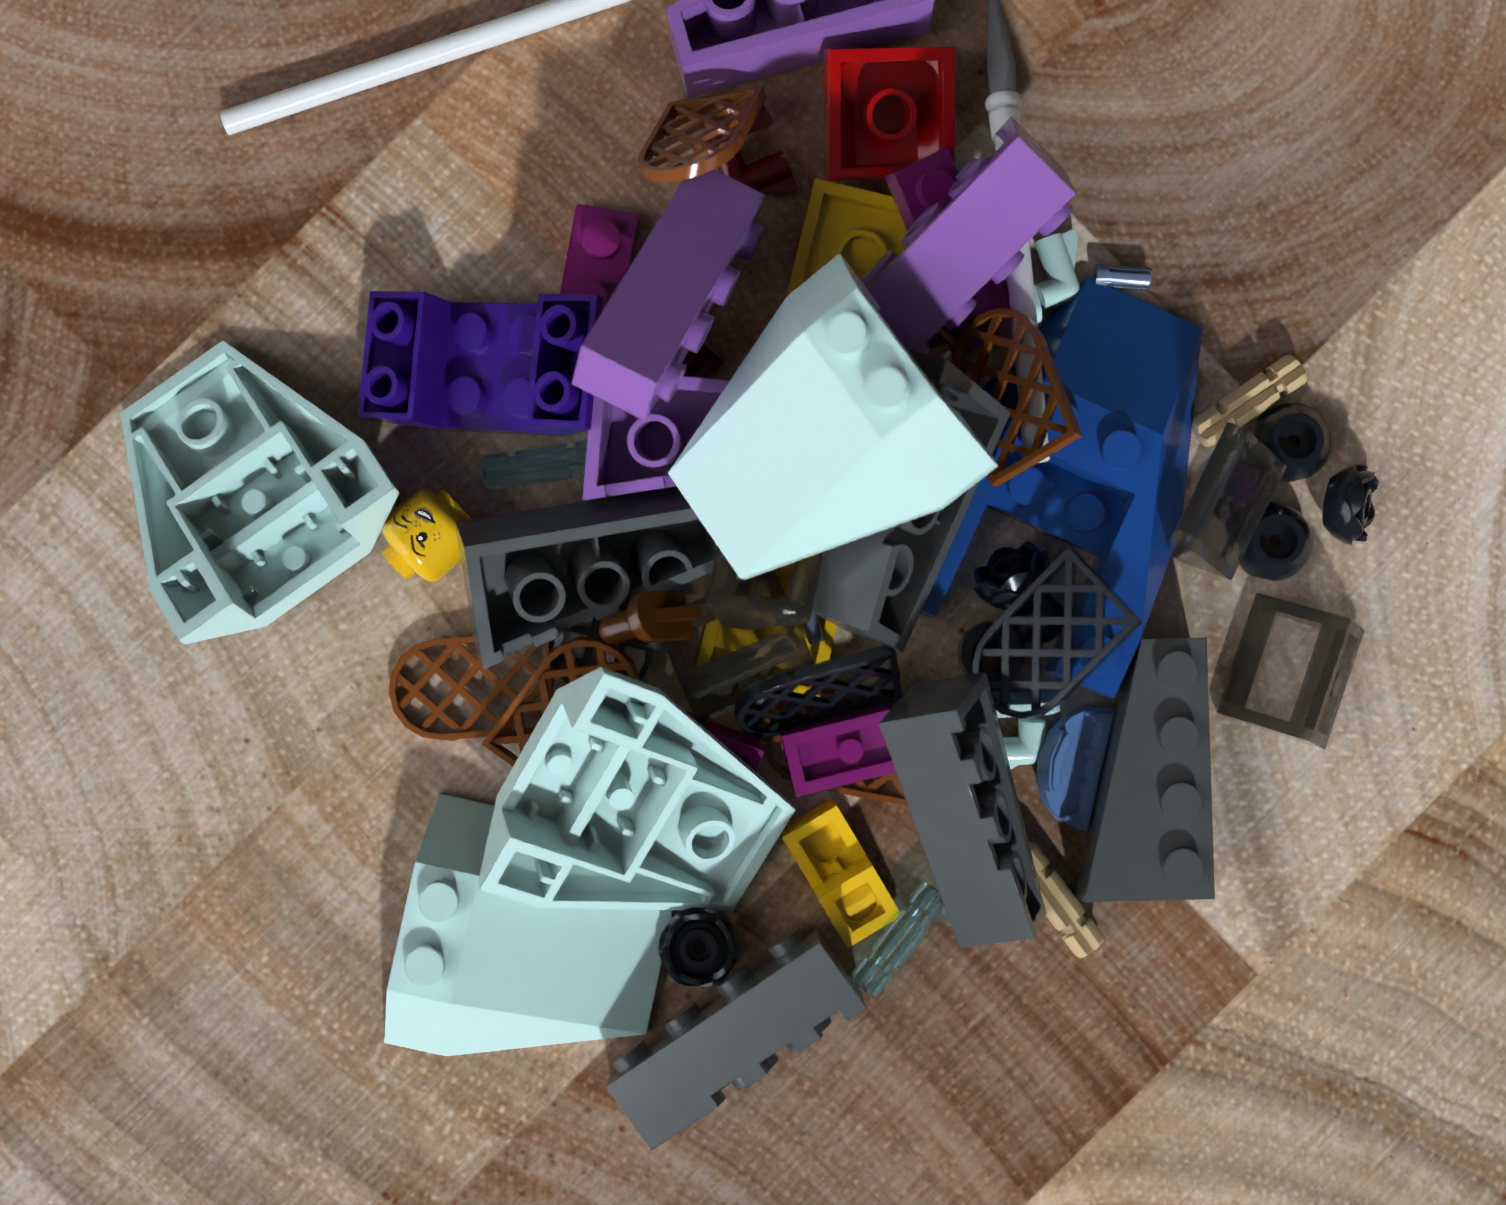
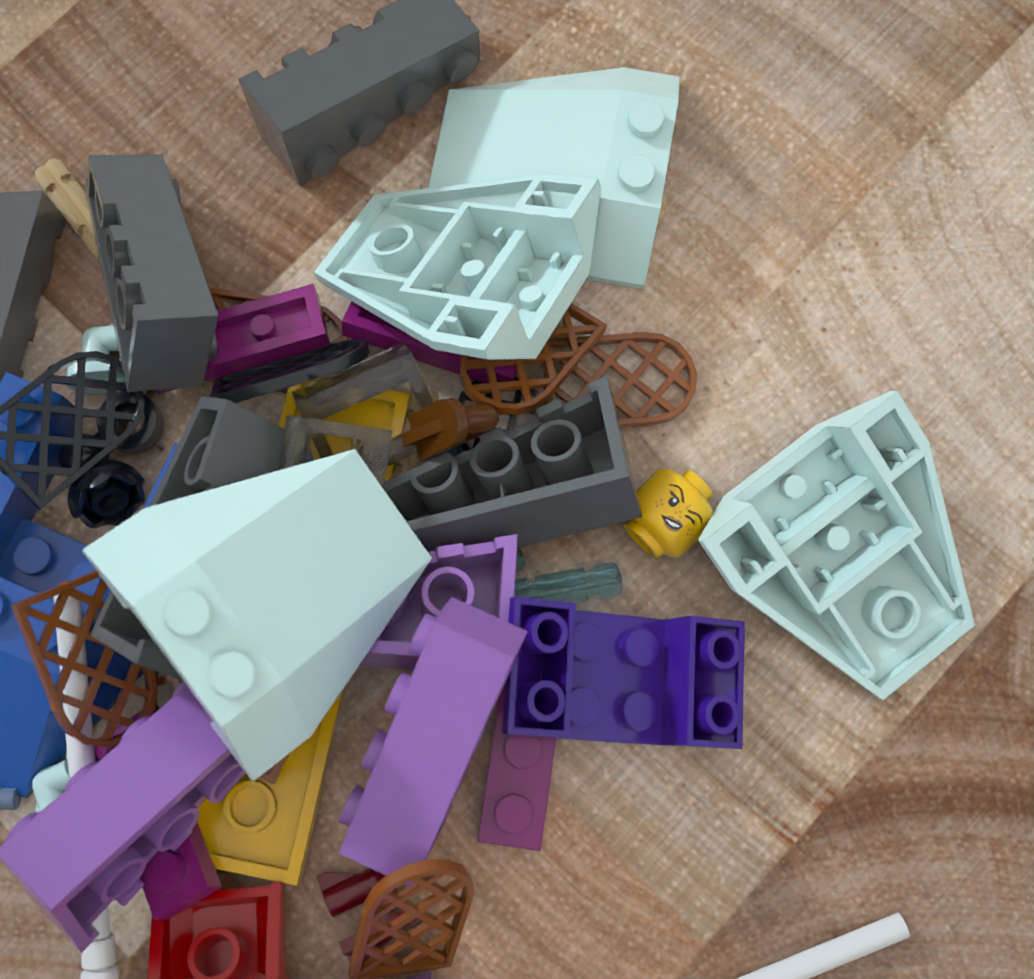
camera: 175 degrees right, 10 degrees down
black plate [658,907,740,987] -> none
yellow slope [780,798,902,948] -> none
clear light blue axle [851,882,942,997] -> none
medium blue tile [1036,707,1116,833] -> none

